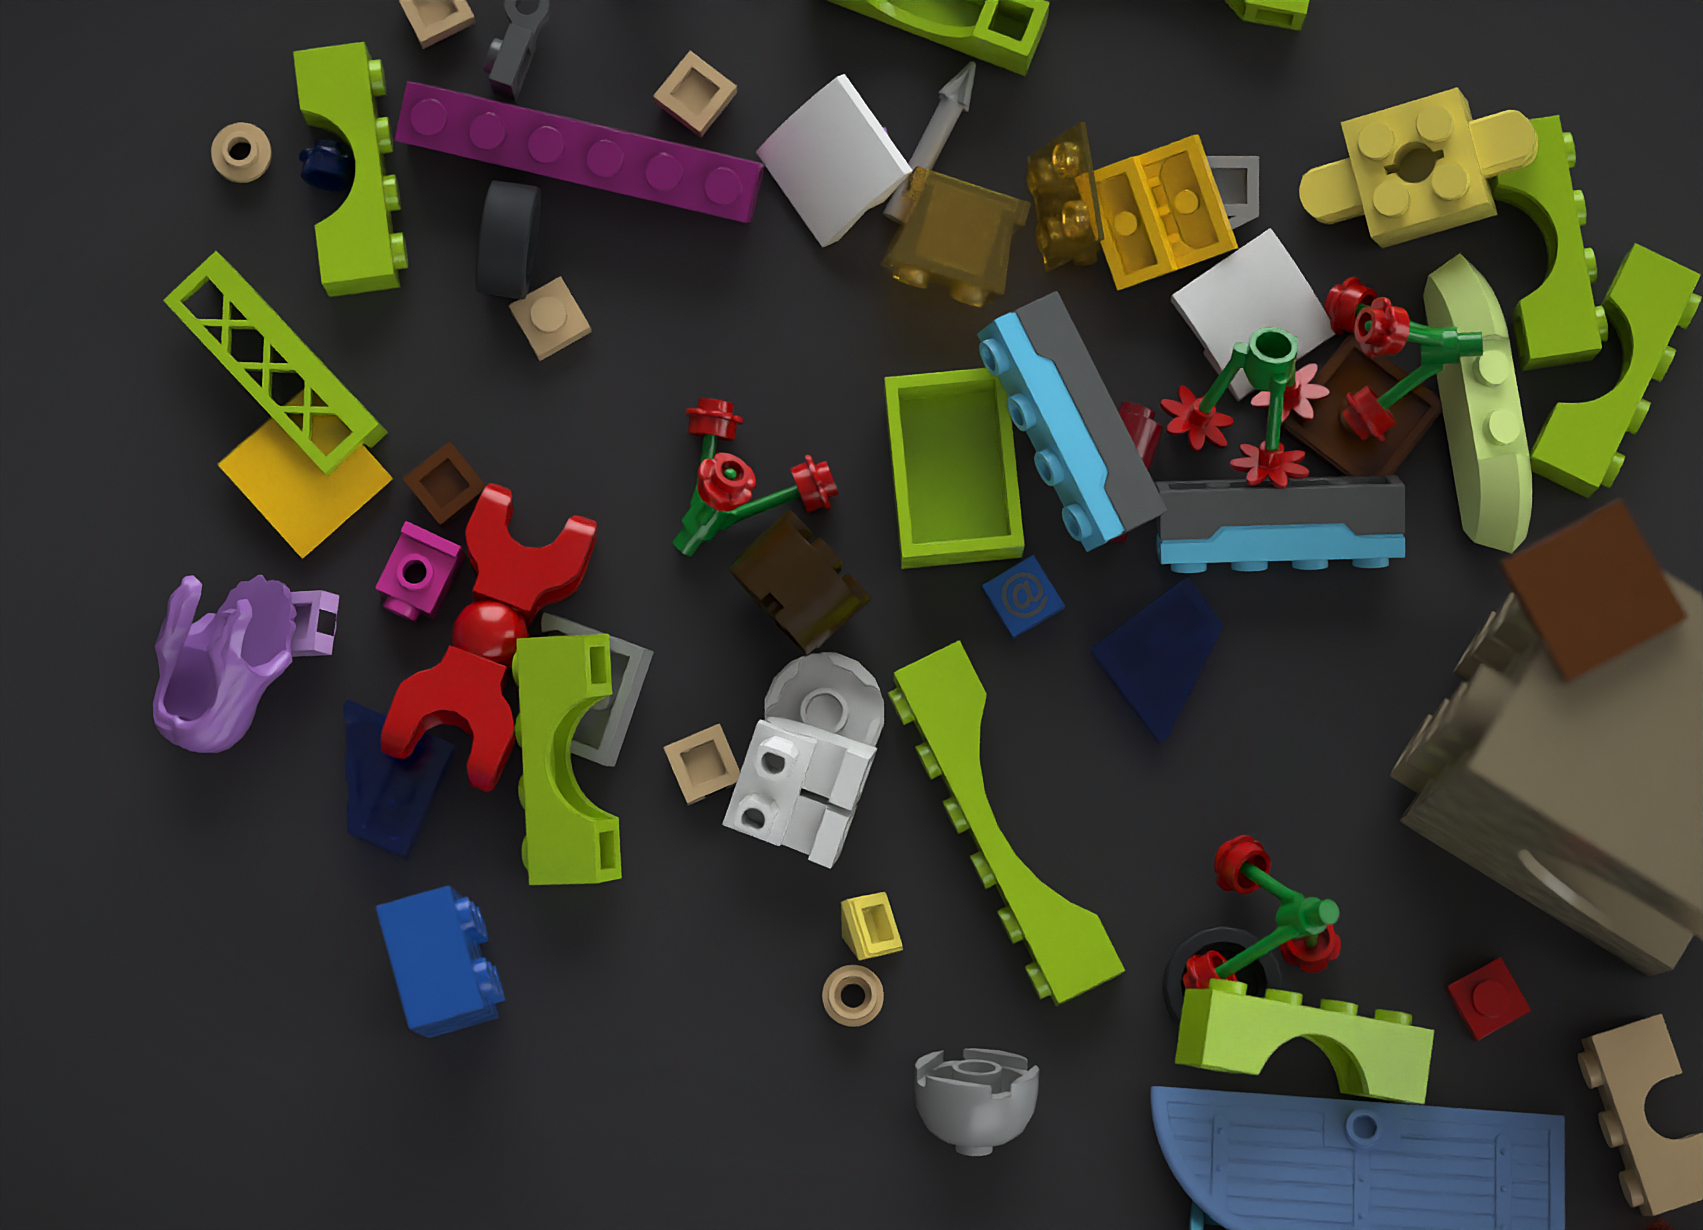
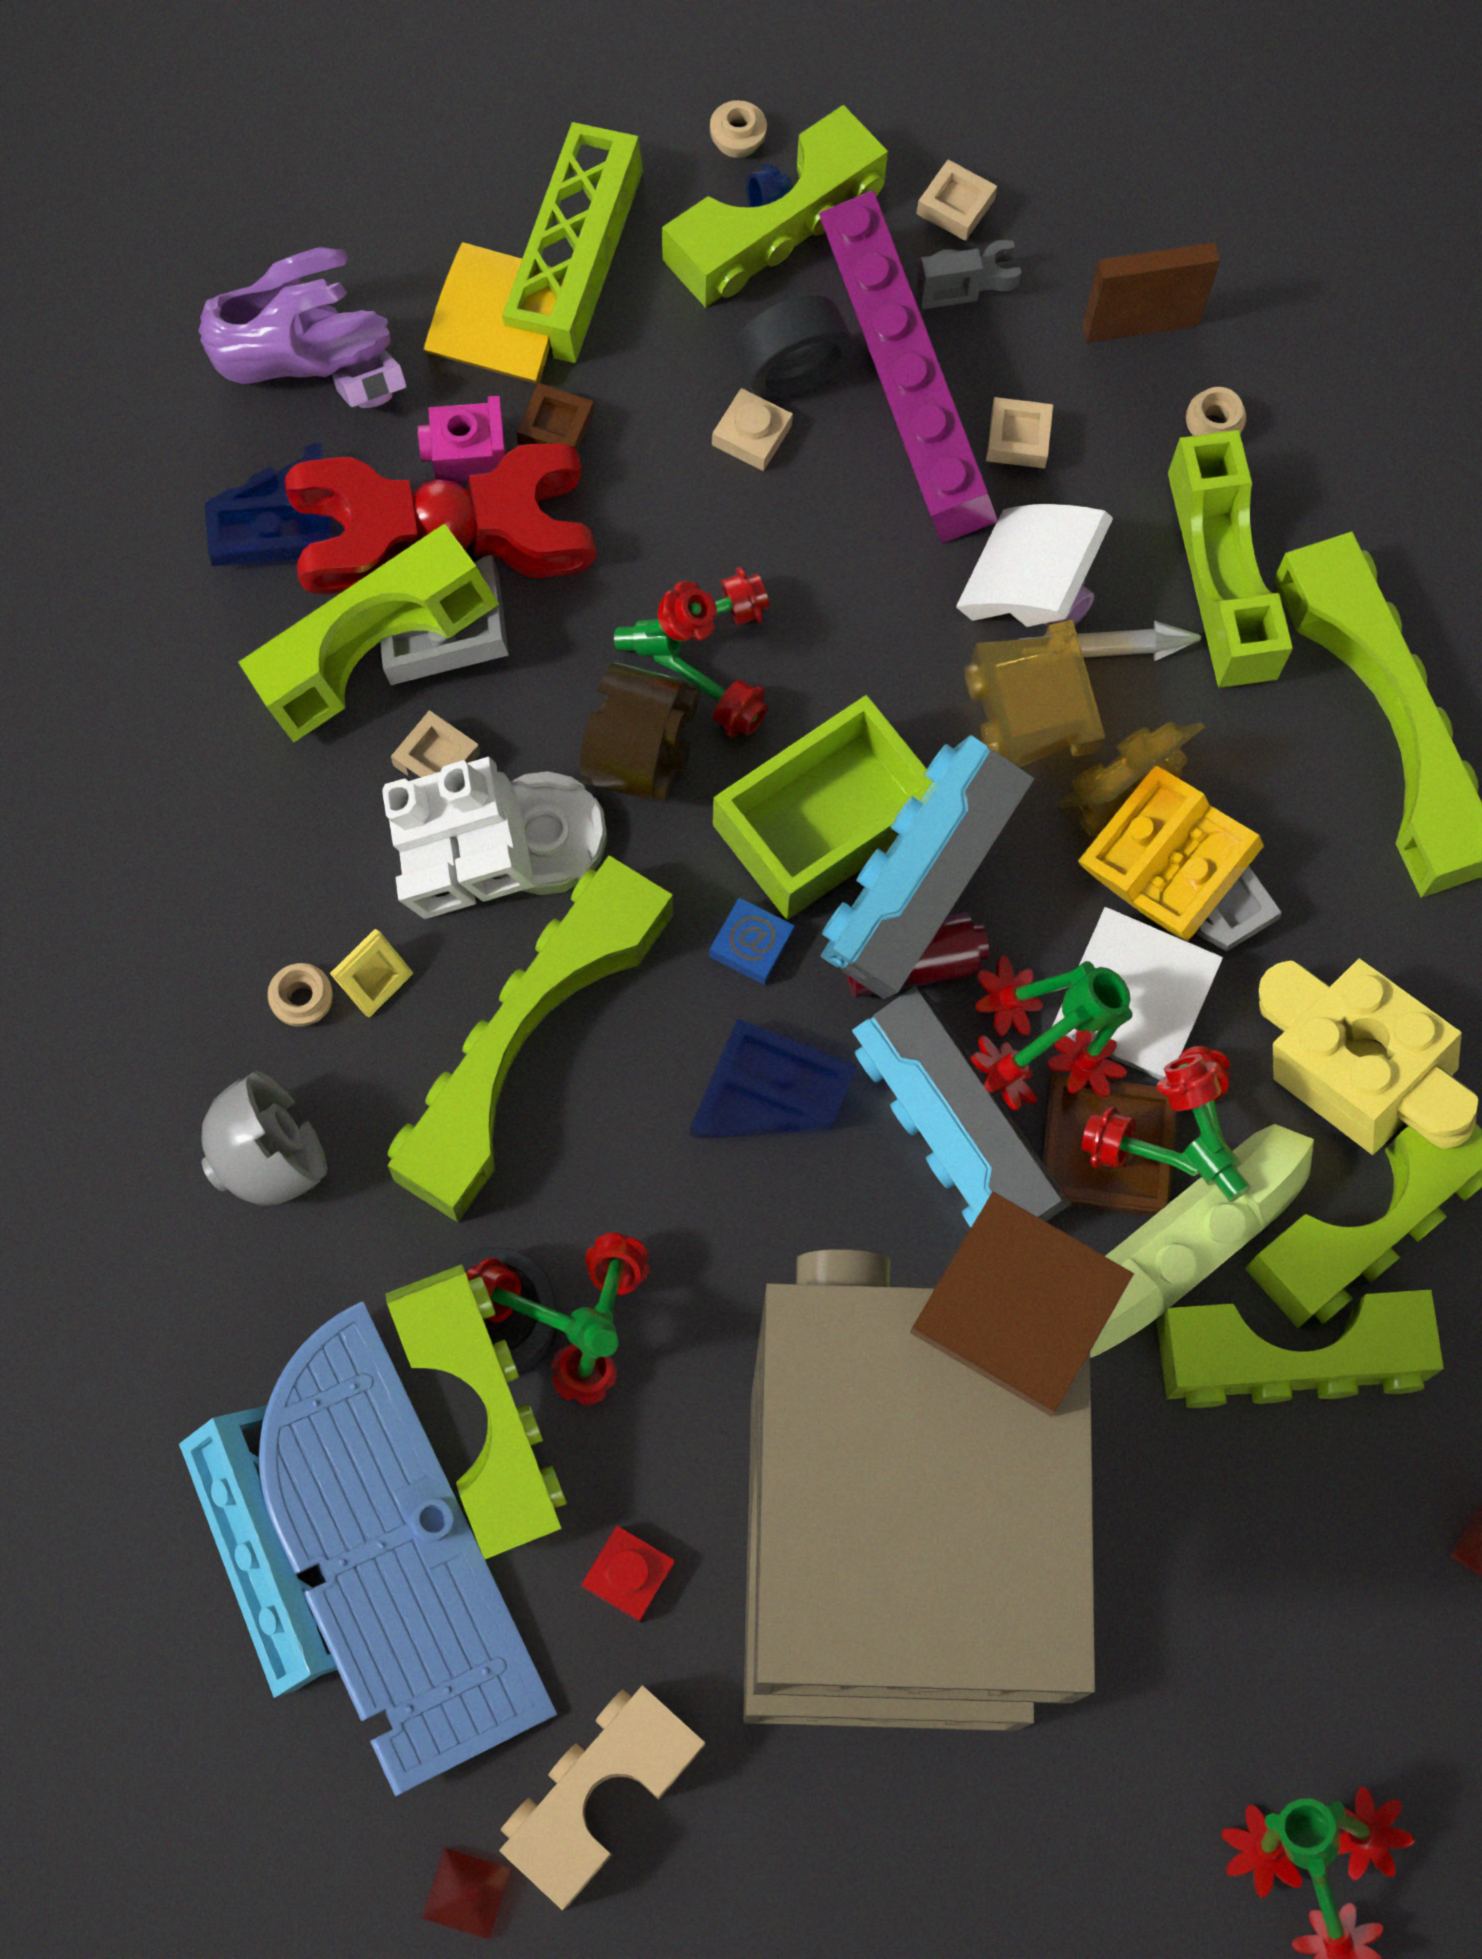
camera: 55 degrees right, 10 degrees down
blue brick [376,885,506,1038] -> none

